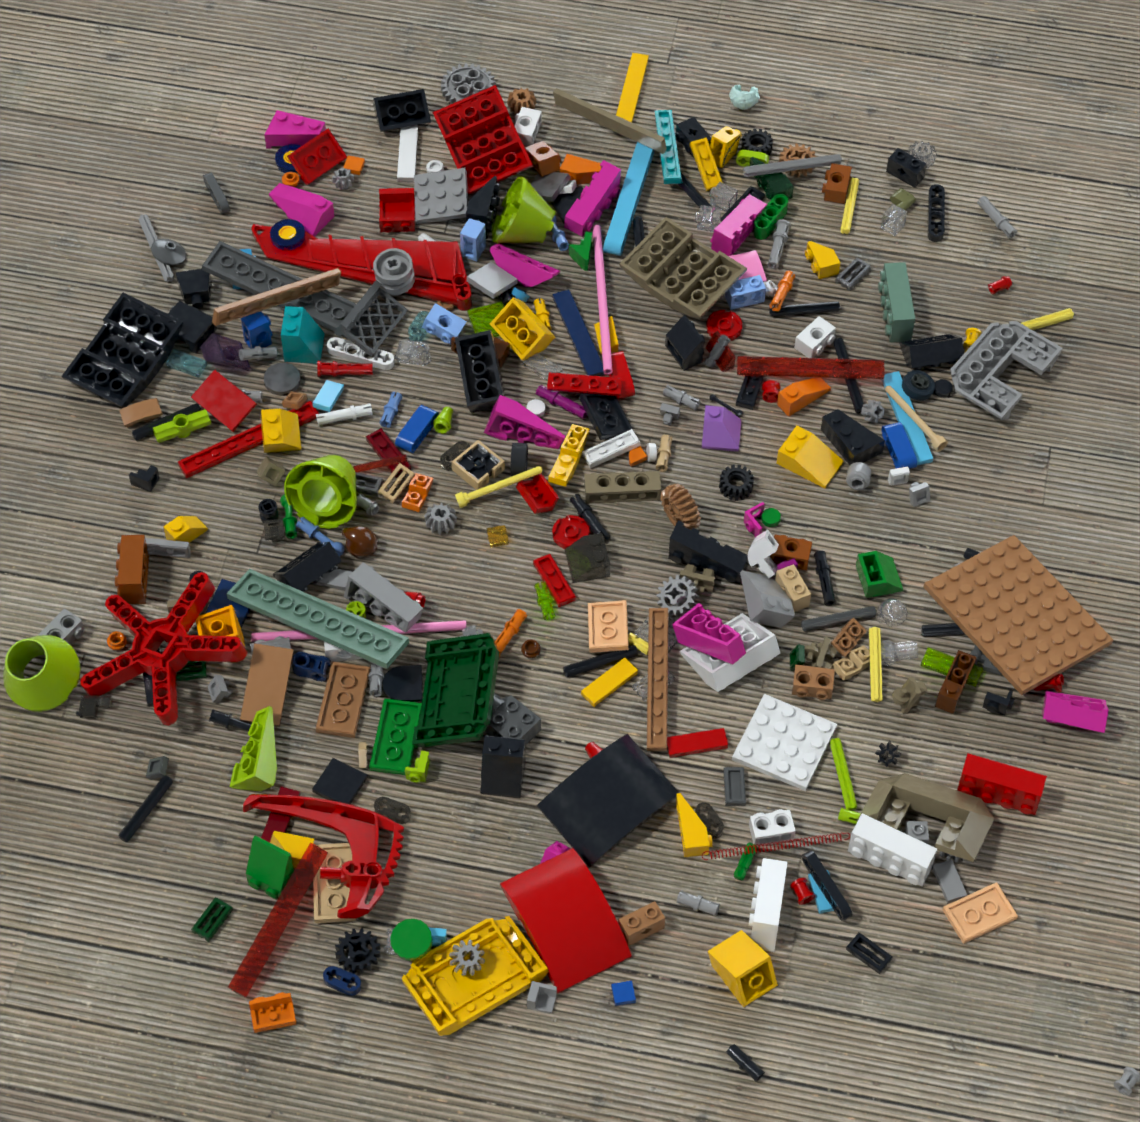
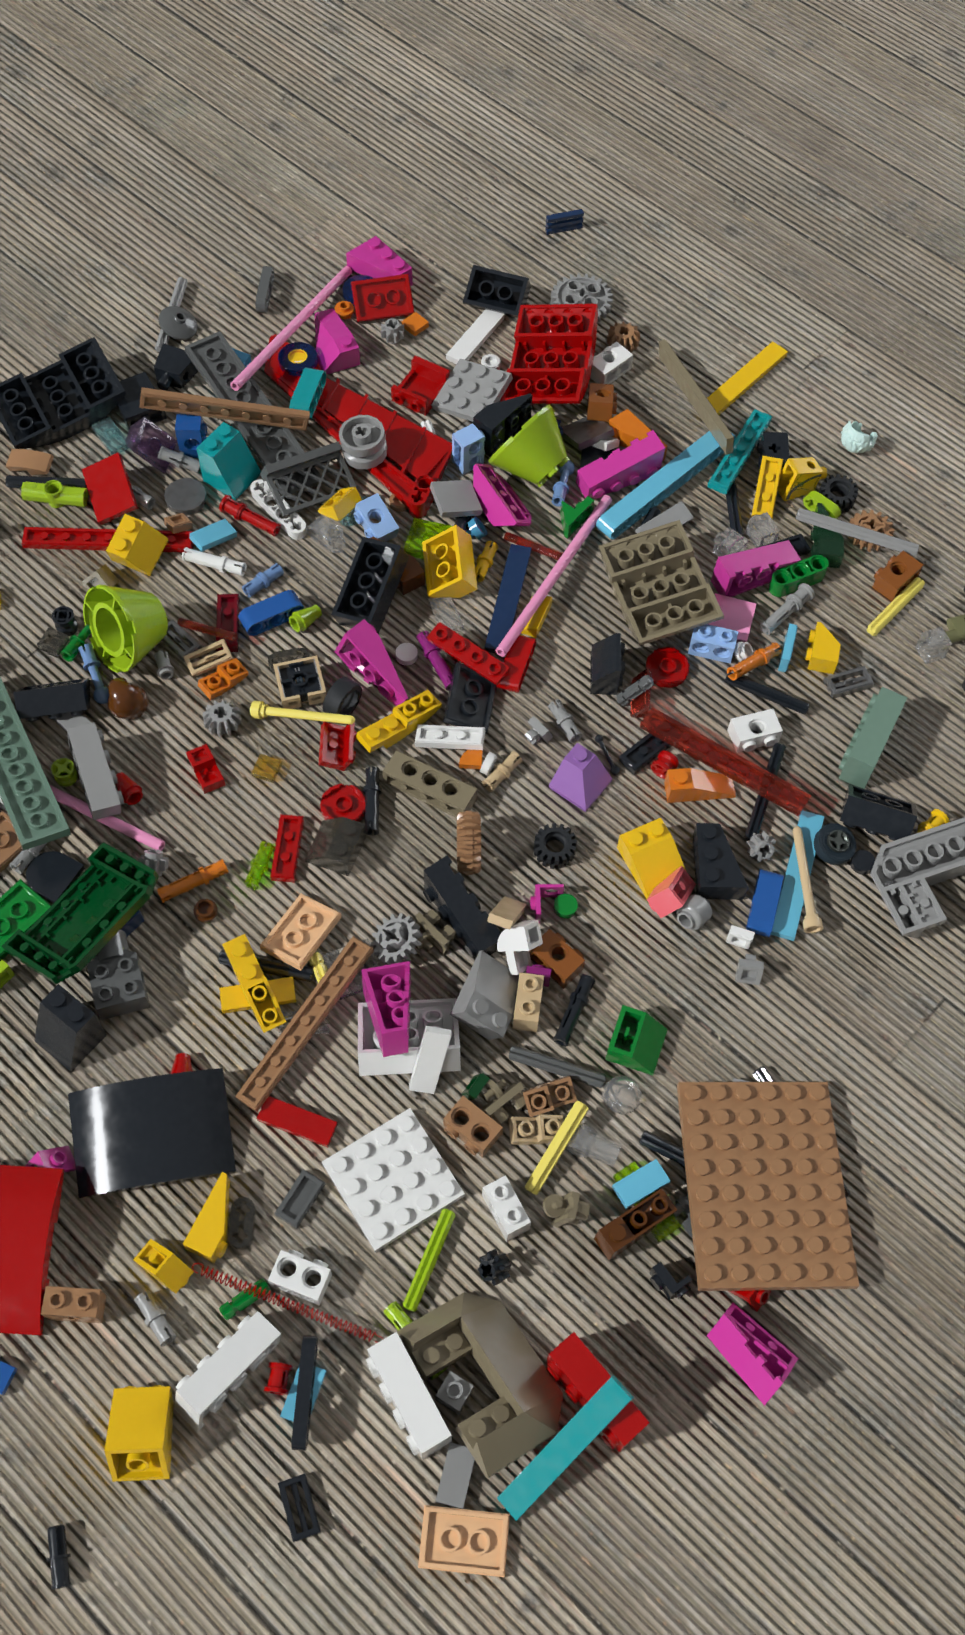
camera: 30 degrees right, 5 degrees up
none -> yellow slope [133,1239,194,1294]
none -> red slope [185,744,226,794]
none -> yellow slope [222,934,287,1033]
none -> bright pink piece [230,266,352,391]
none -> teal beam [289,367,326,418]
none -> yellow slope [318,487,362,521]
none -> white tile [409,1026,452,1094]
none -> white brick [482,1175,531,1242]
none -> tan tile [487,896,527,929]
none -> teal tile [497,1375,634,1521]
none -> clear red bar [504,532,563,561]
none -> dark blue tile [545,209,584,235]
none -> medium azure tile [612,1159,671,1209]
none -> light grey tile [635,501,694,533]
none -> coral slope [647,866,696,918]
none -> medium azure tile [778,624,798,672]

